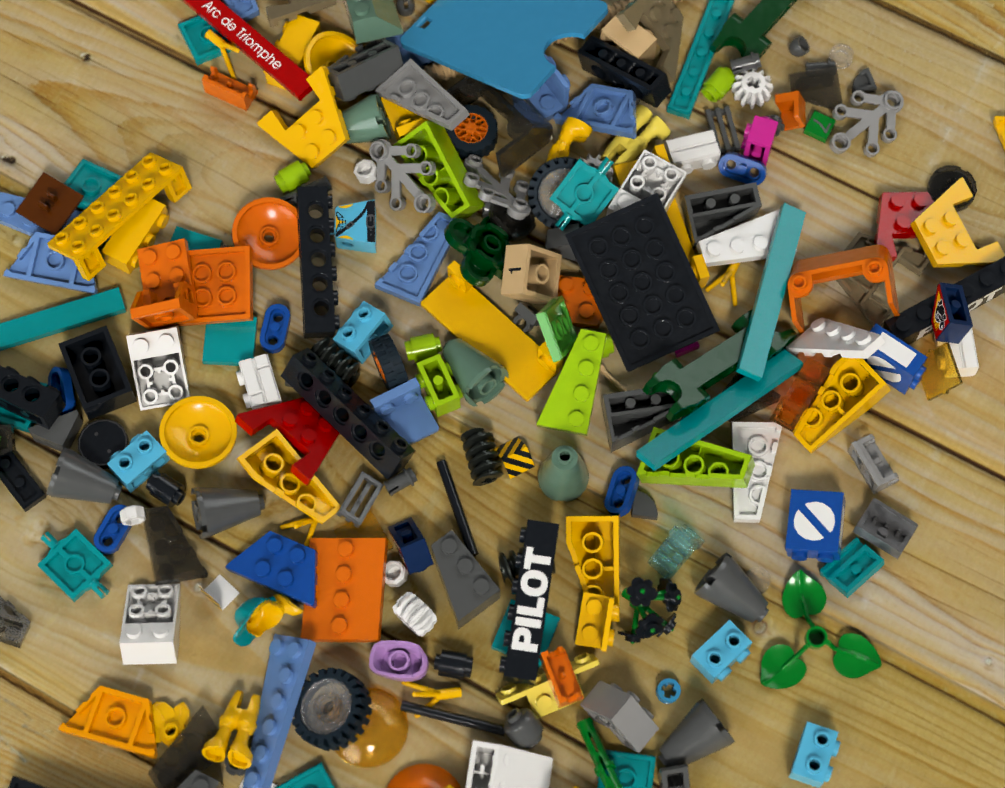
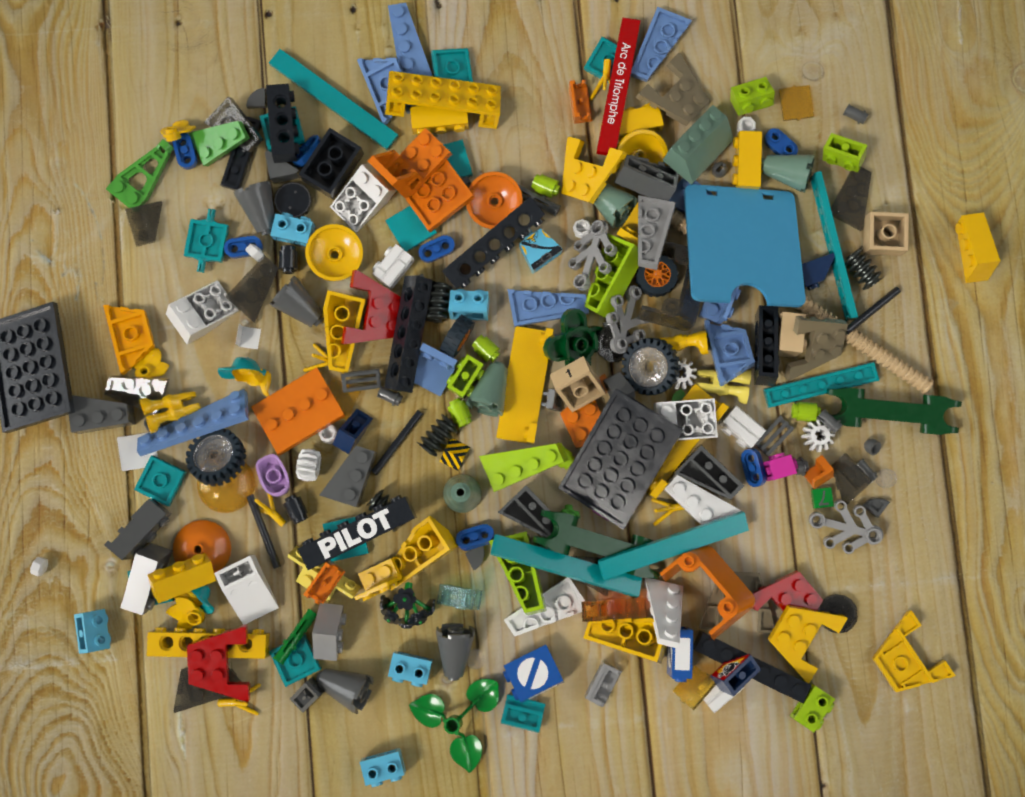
camera: 55 degrees right, 15 degrees up
reddish brown piece [15,172,84,235] -> none
blue wing [225,531,318,609] -> none
dark grey head [503,708,543,748] -> none
bright green tile [536,295,577,363] -> none
teal plate [549,157,620,231] -> none
tan hinge [600,364,627,392] -> none
dark azure bush [656,678,681,704] -> none
flat silver bracket [853,498,918,559] -> none
none -> lime brick [447,398,472,428]

